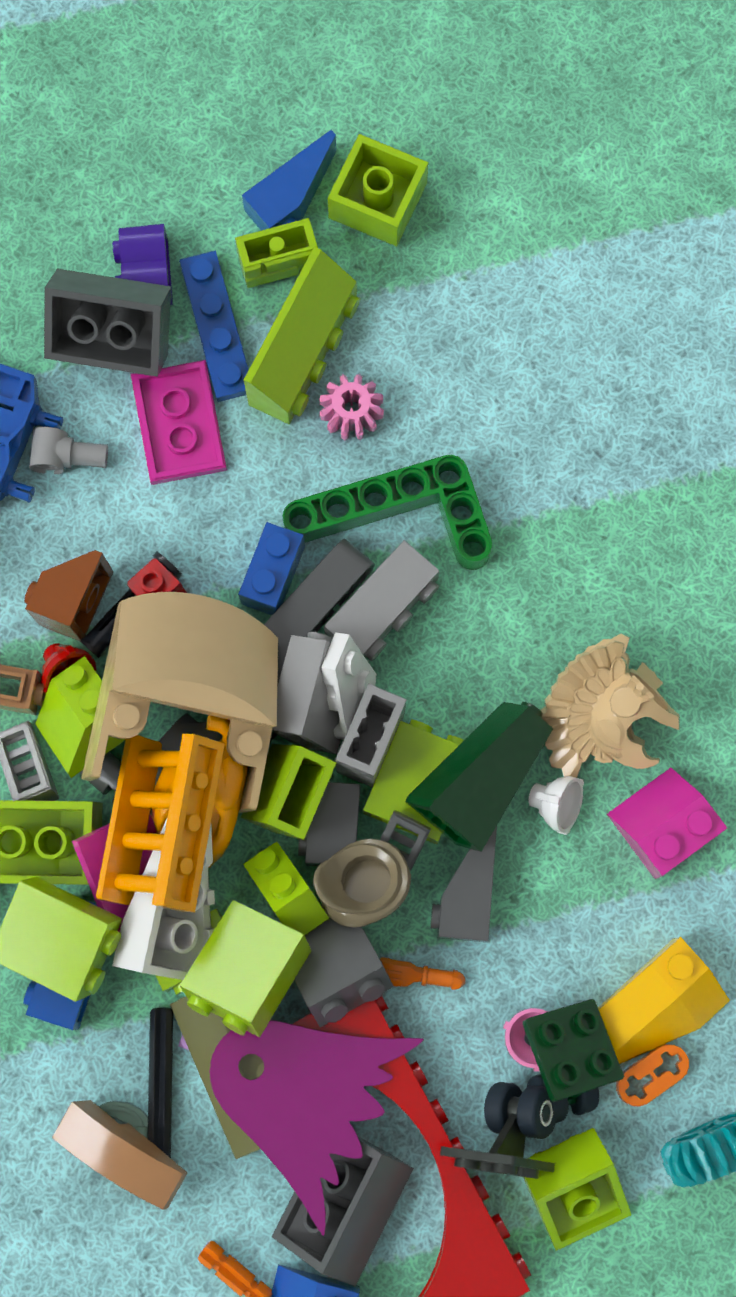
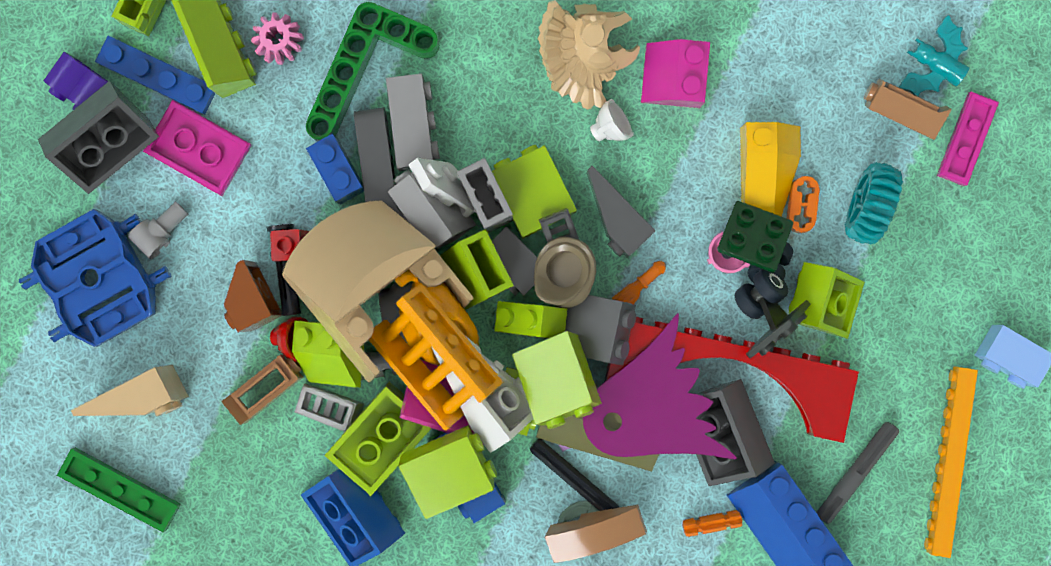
camera: 50 degrees left, 10 degrees up
dark green slope [405,702,553,852] -> none

